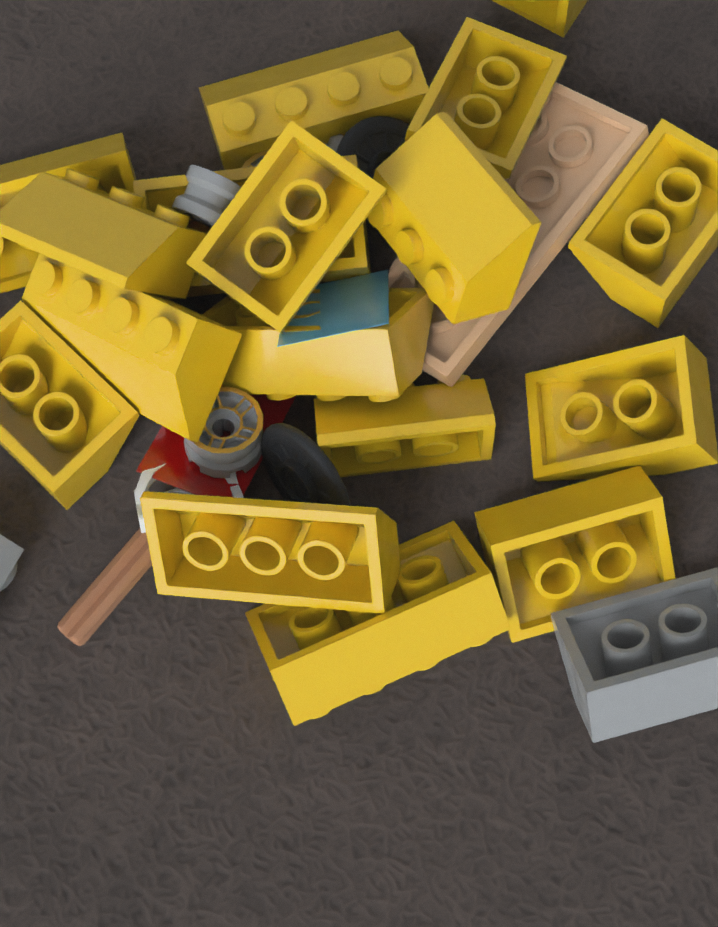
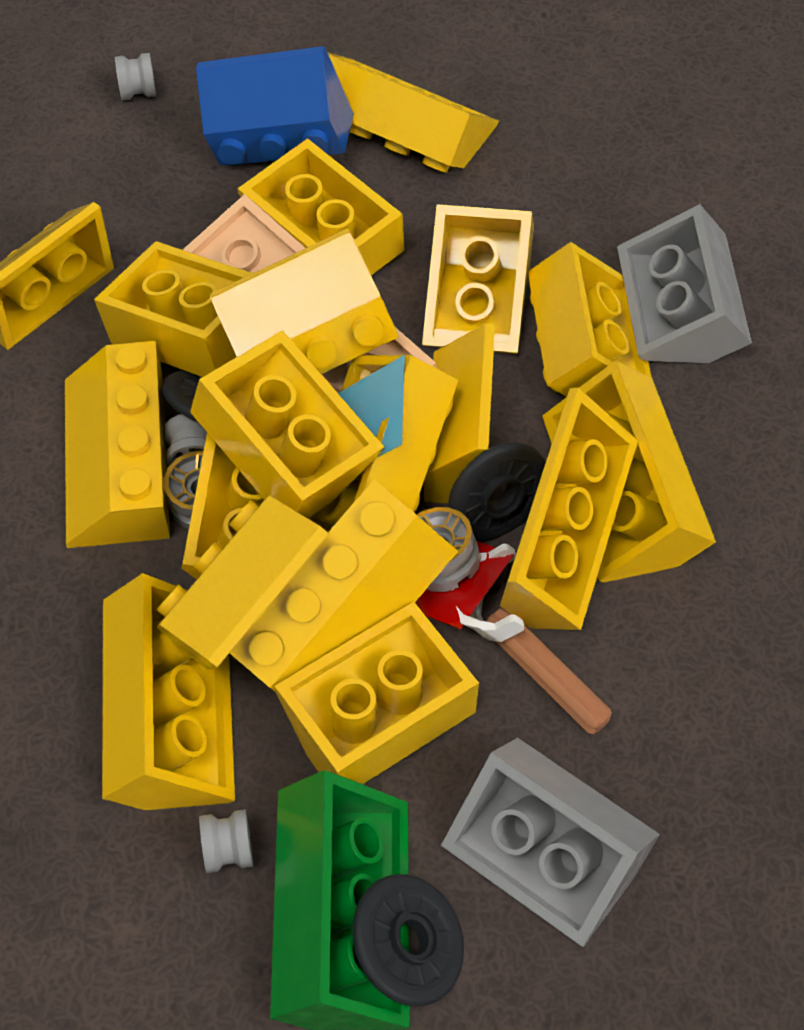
camera: 85 degrees left, 15 degrees down
light grey wheel [172,165,241,228] -> none

